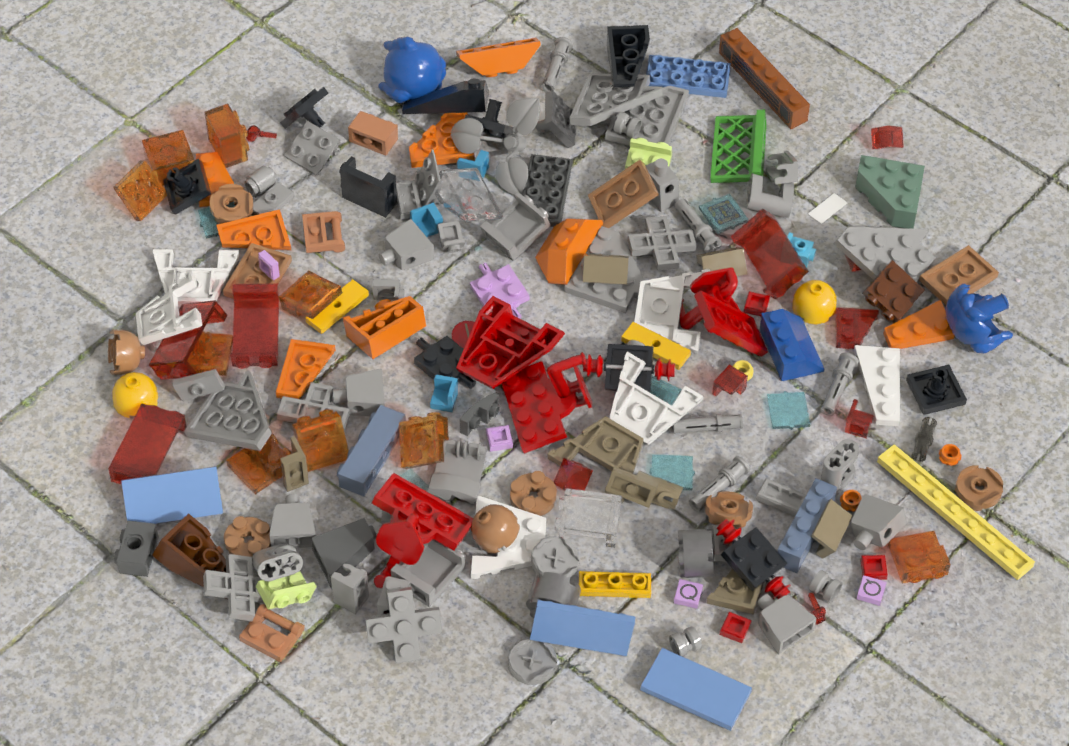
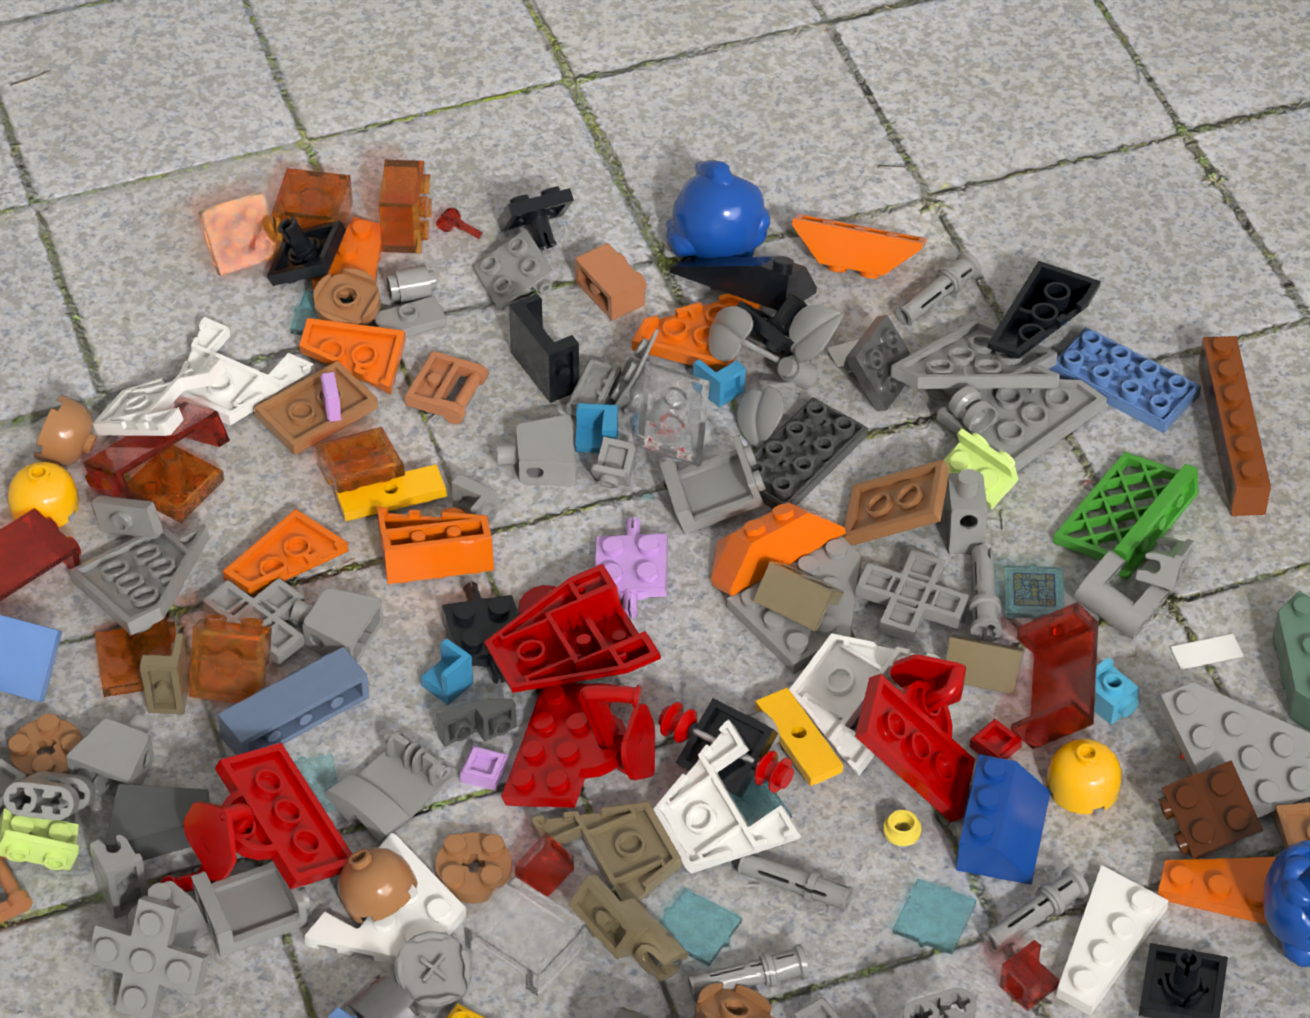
camera: 30 degrees right, 5 degrees down
clear red panel [230,283,279,369] -> none
clear orange plate [399,412,449,469] -> none
clear red panel [712,364,748,396] -> none
clear red wing [835,308,879,349] -> none

